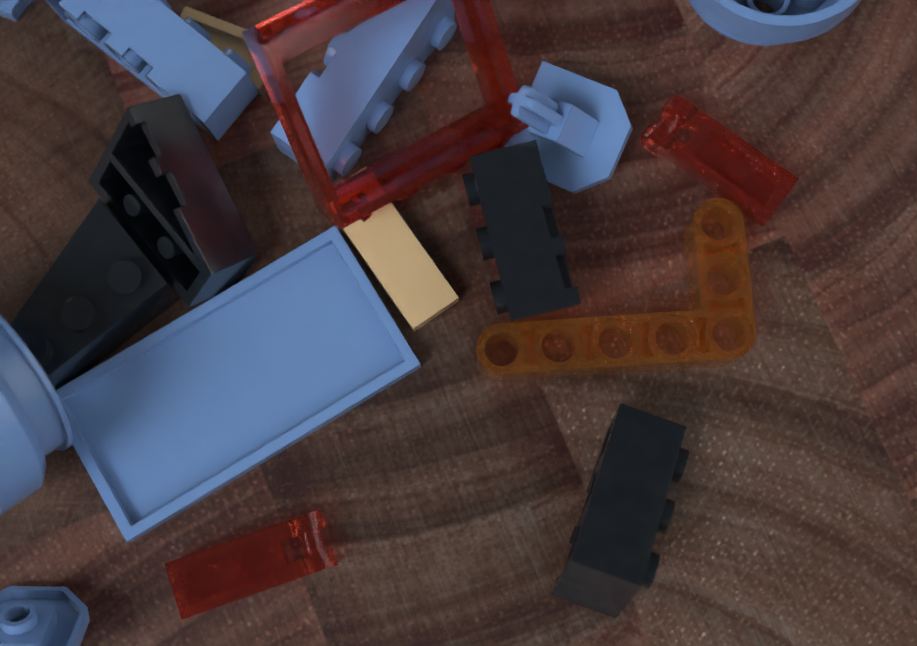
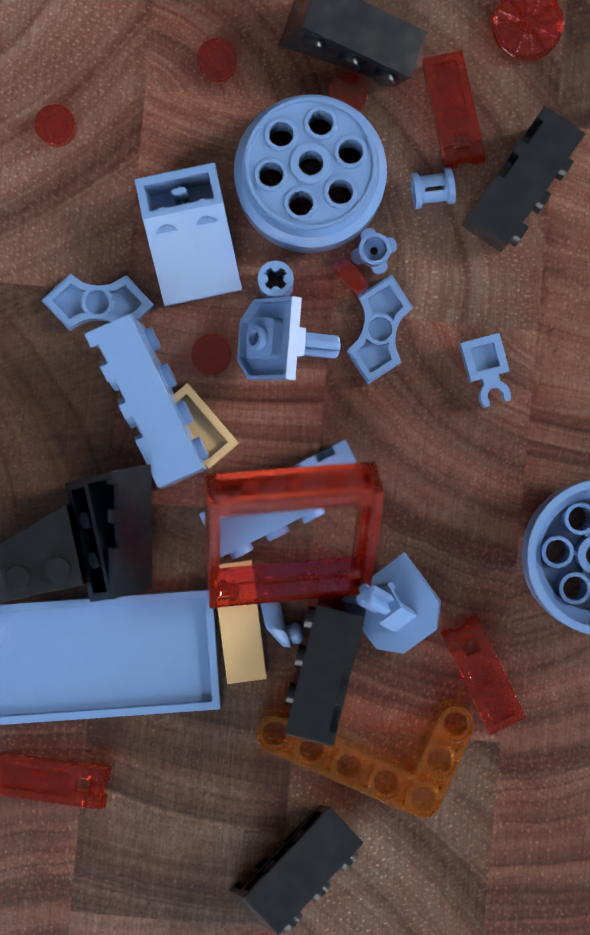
camera: 30 degrees right, 10 degrees up
none -> medium blue arm [259,593,304,647]

